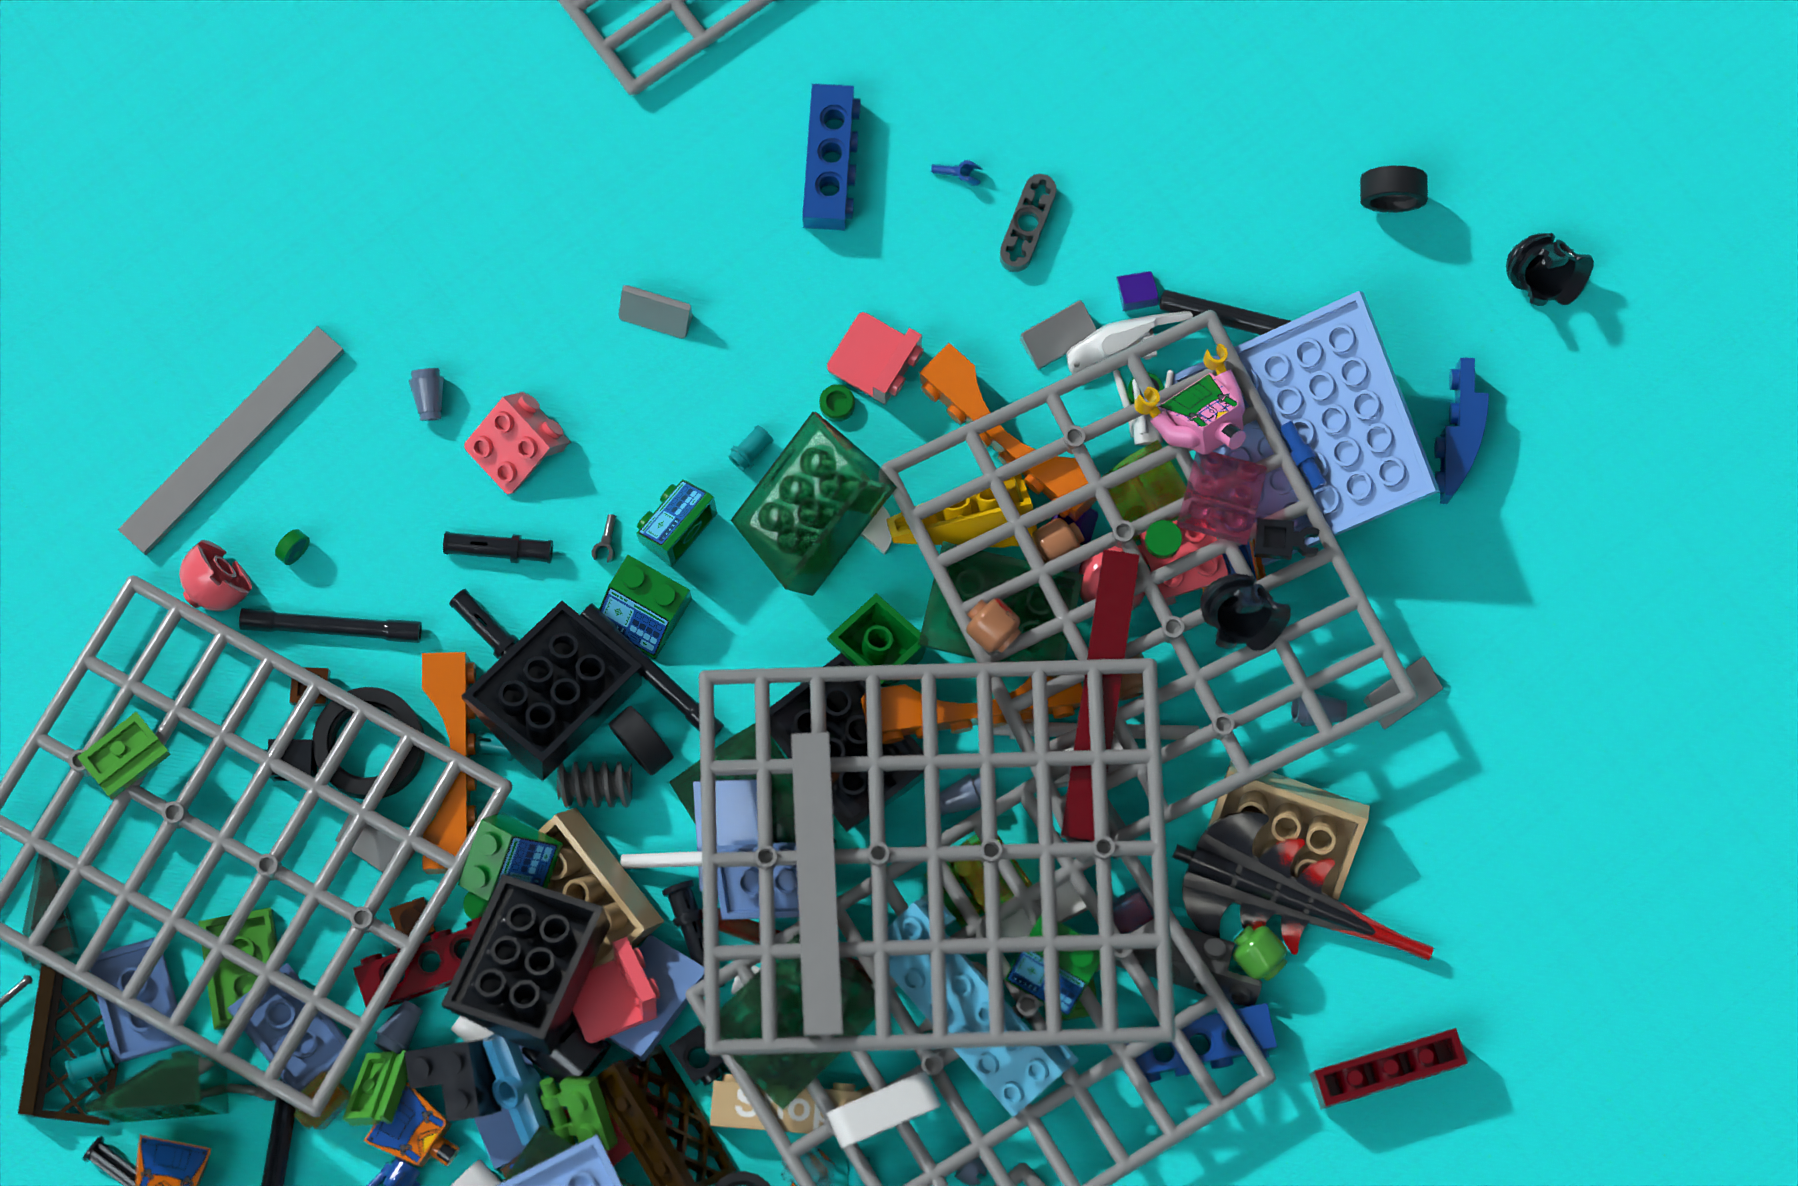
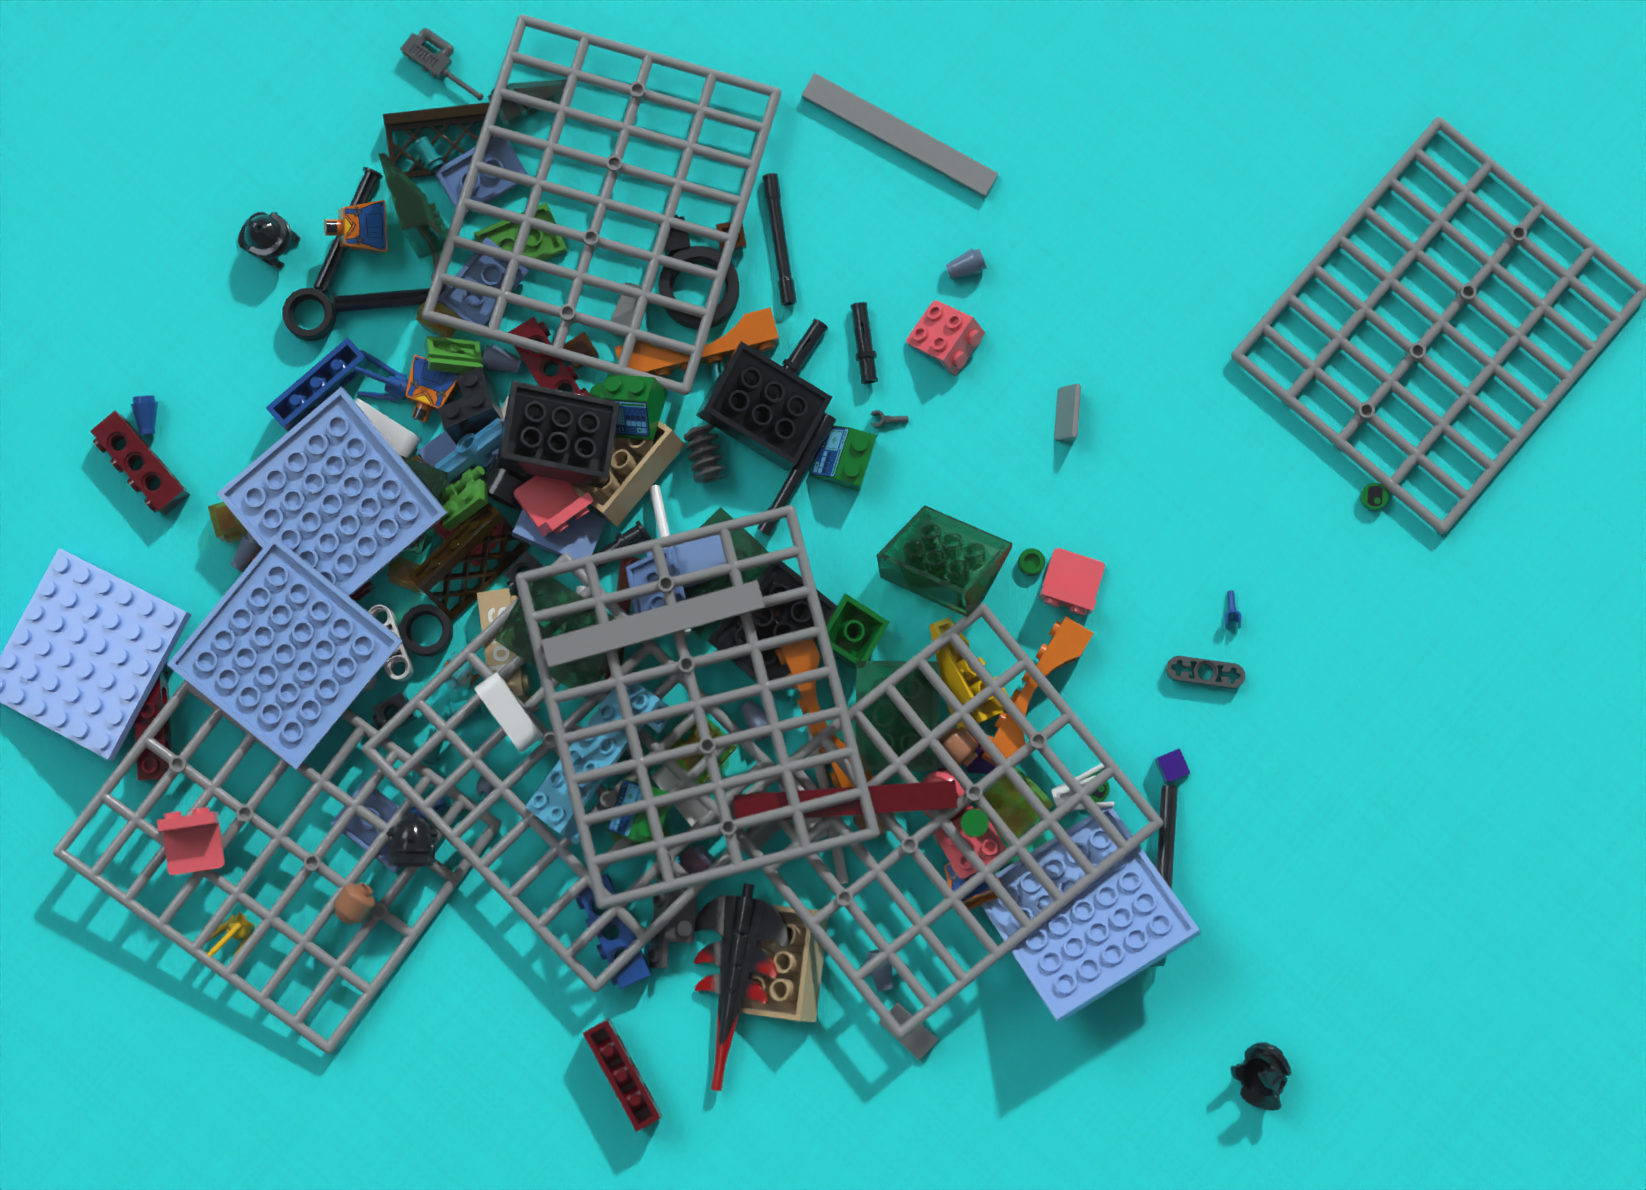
camera: 75 degrees right, 5 degrees up
bright green plate [77,712,171,800] -> none
coral cylinder [179,540,252,612] -> none
green tile [275,529,310,565] -> none
black tyre [608,706,674,775] -> none
slope [636,479,717,567] -> none
teal pin [728,425,774,471] -> none
blue brick [802,84,861,230] -> none
white tile [857,504,892,555] -> none
nougat head [966,598,1021,653] -> none
light grey slope [1020,300,1096,370] -> none
white animal [1067,311,1193,374] -> none
torso [1134,344,1246,454] -> none
clear pink bracket [1177,451,1267,545] -> none
black helmet [1200,574,1291,651] -> none
bright green head [1233,926,1288,981] -> none
black plate [1254,518,1319,560] -> none
blue bar [1280,421,1327,490] -> none
black tyre [1360,166,1428,213] -> none
blue slope [1434,358,1489,504] -> none

